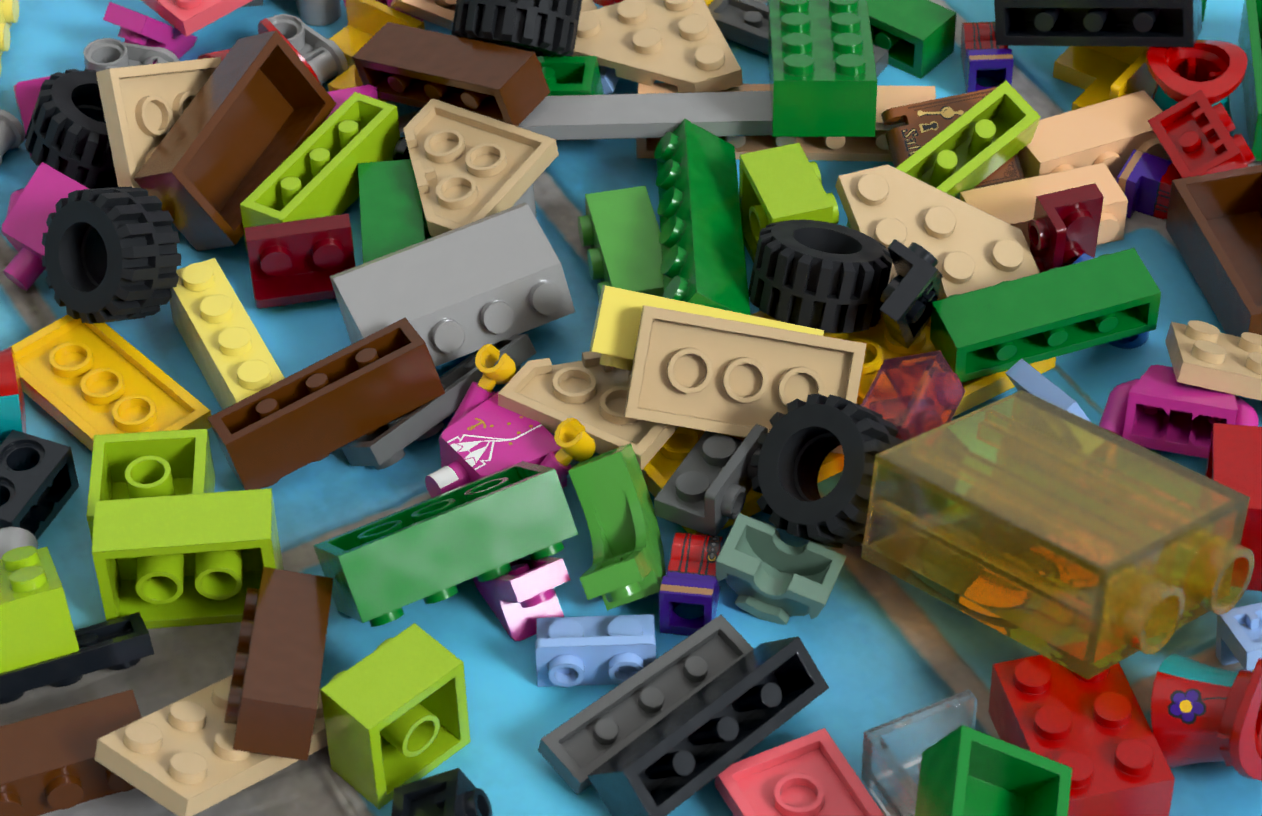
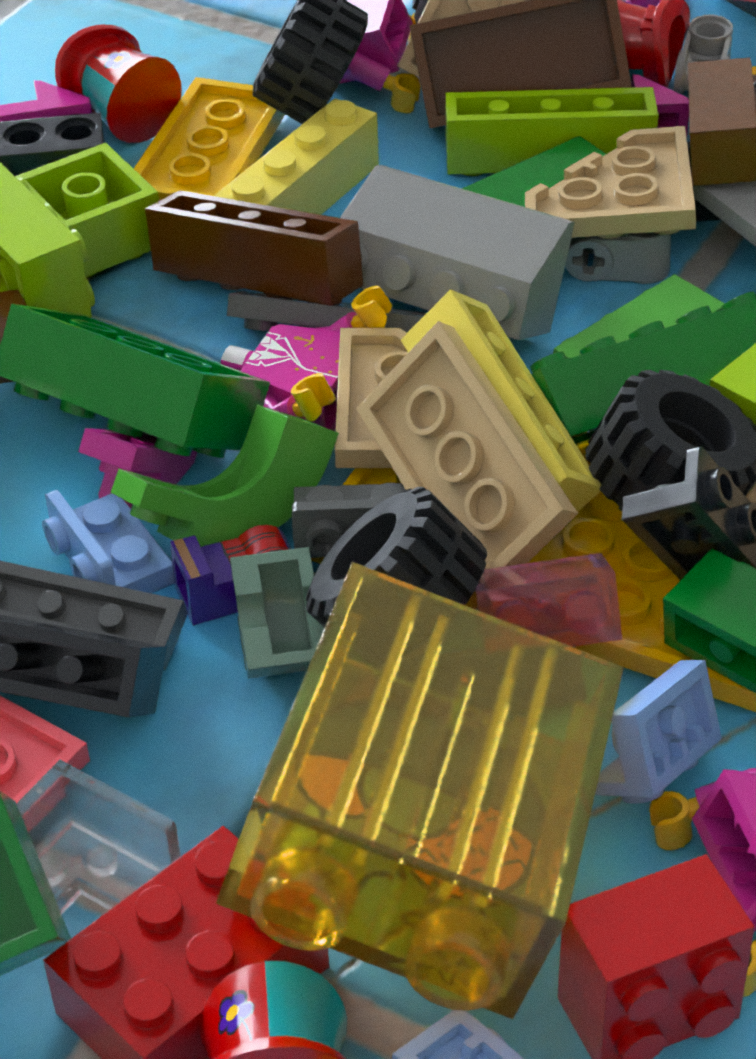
camera: 60 degrees right, 0 degrees up
dark red bracket [244,213,356,308] -> none

